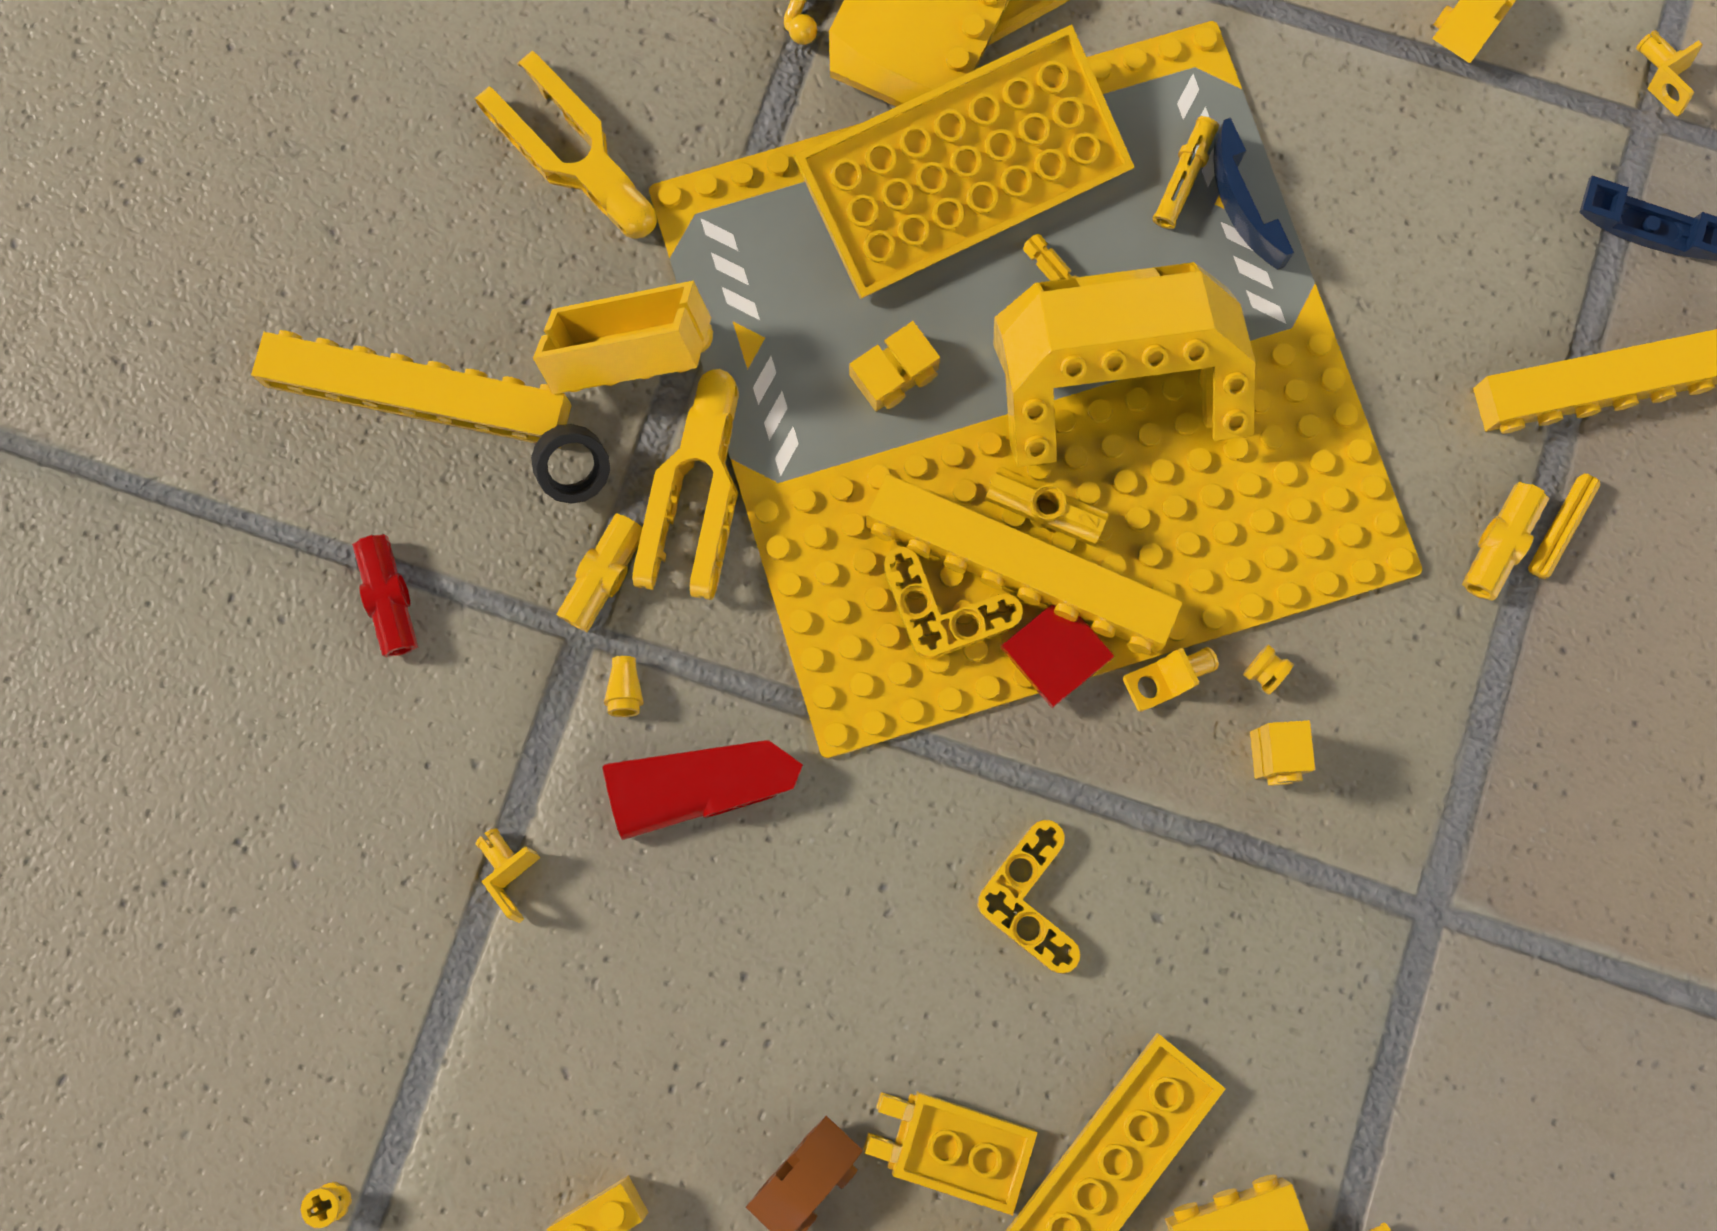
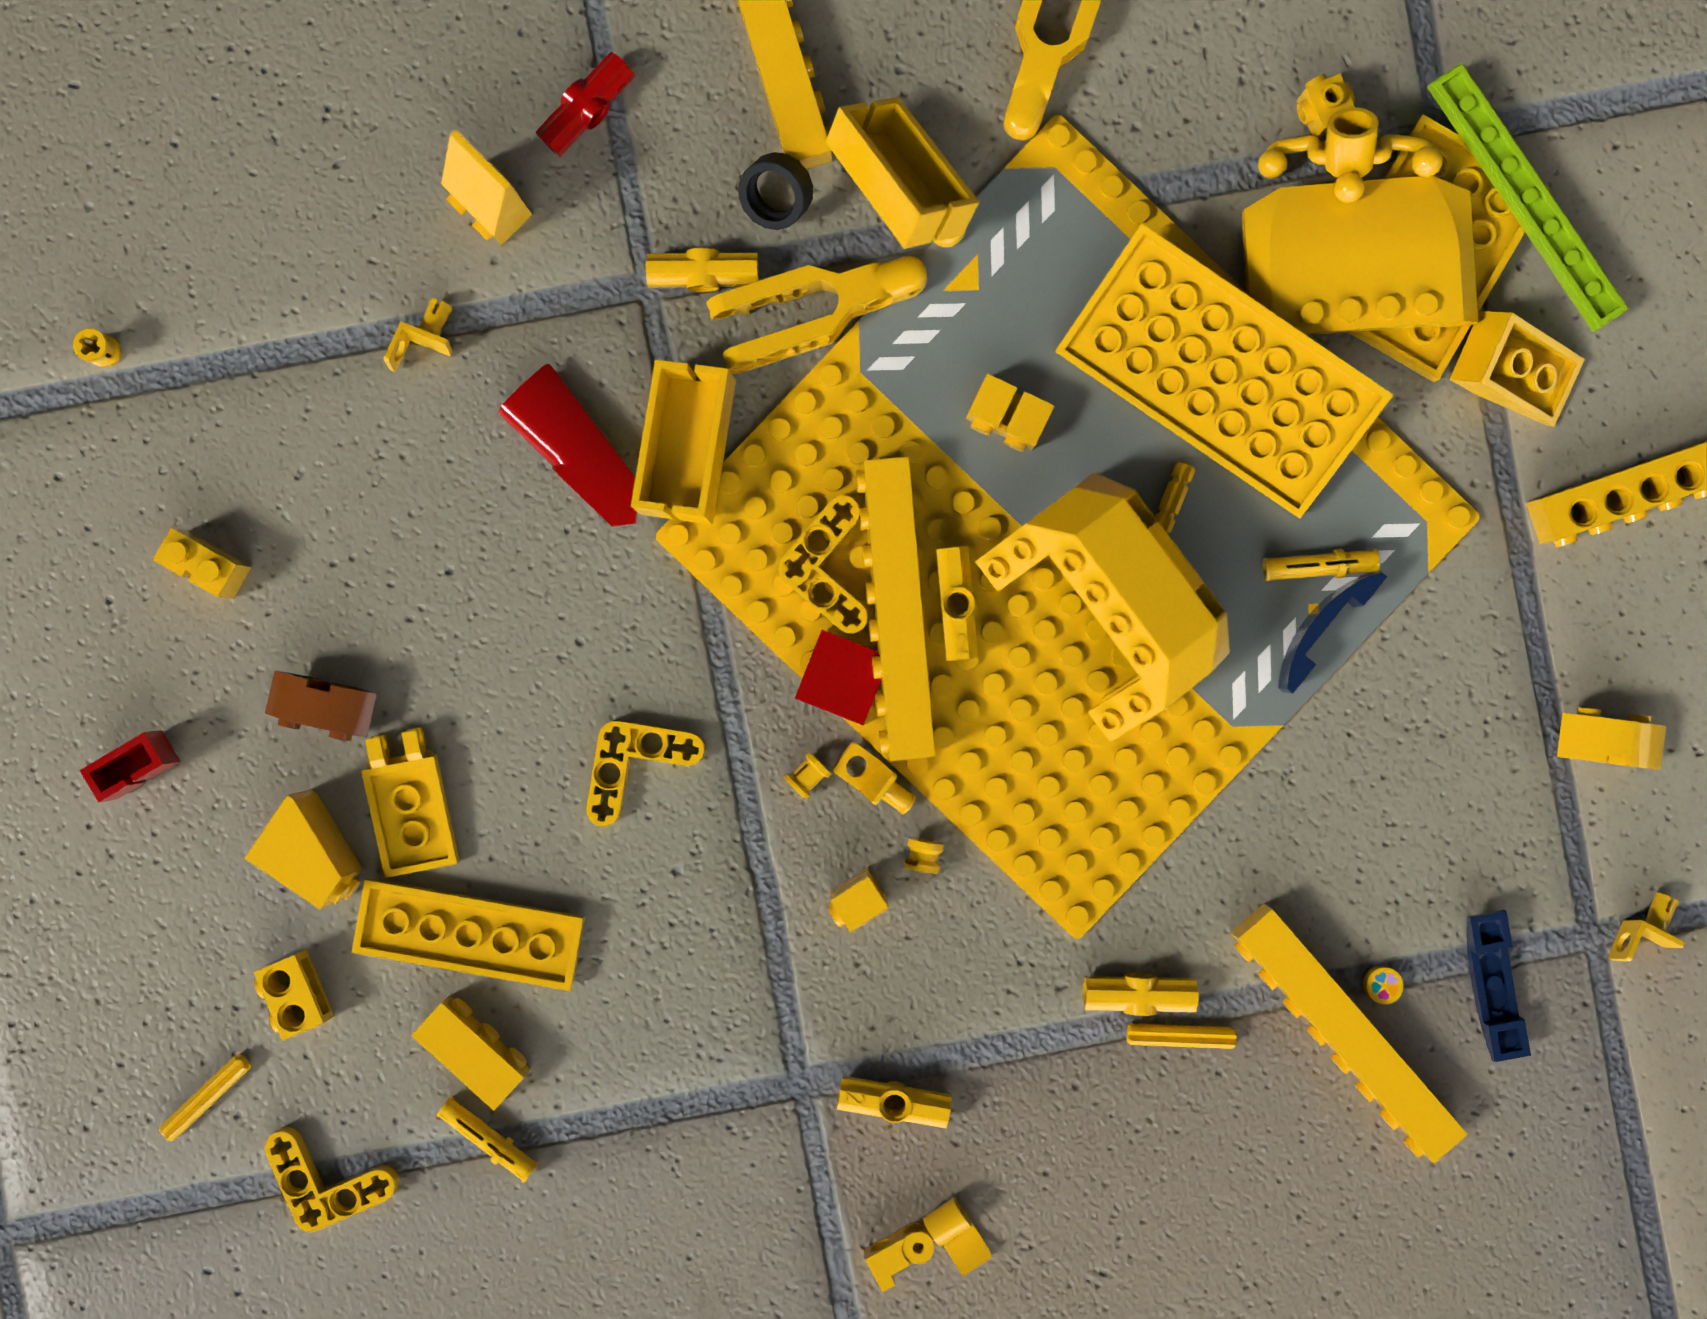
camera: 60 degrees right, 10 degrees up
yellow cone [604,656,644,717] -> none
none -> yellow slope [441,129,532,246]
none -> yellow piece [631,359,736,525]
none -> yellow bush [783,751,832,800]
none -> yellow piece [837,1075,952,1129]
none -> yellow leg [864,1223,934,1292]
none -> yellow panel [923,1197,992,1276]
none -> yellow tile [1363,965,1404,1004]

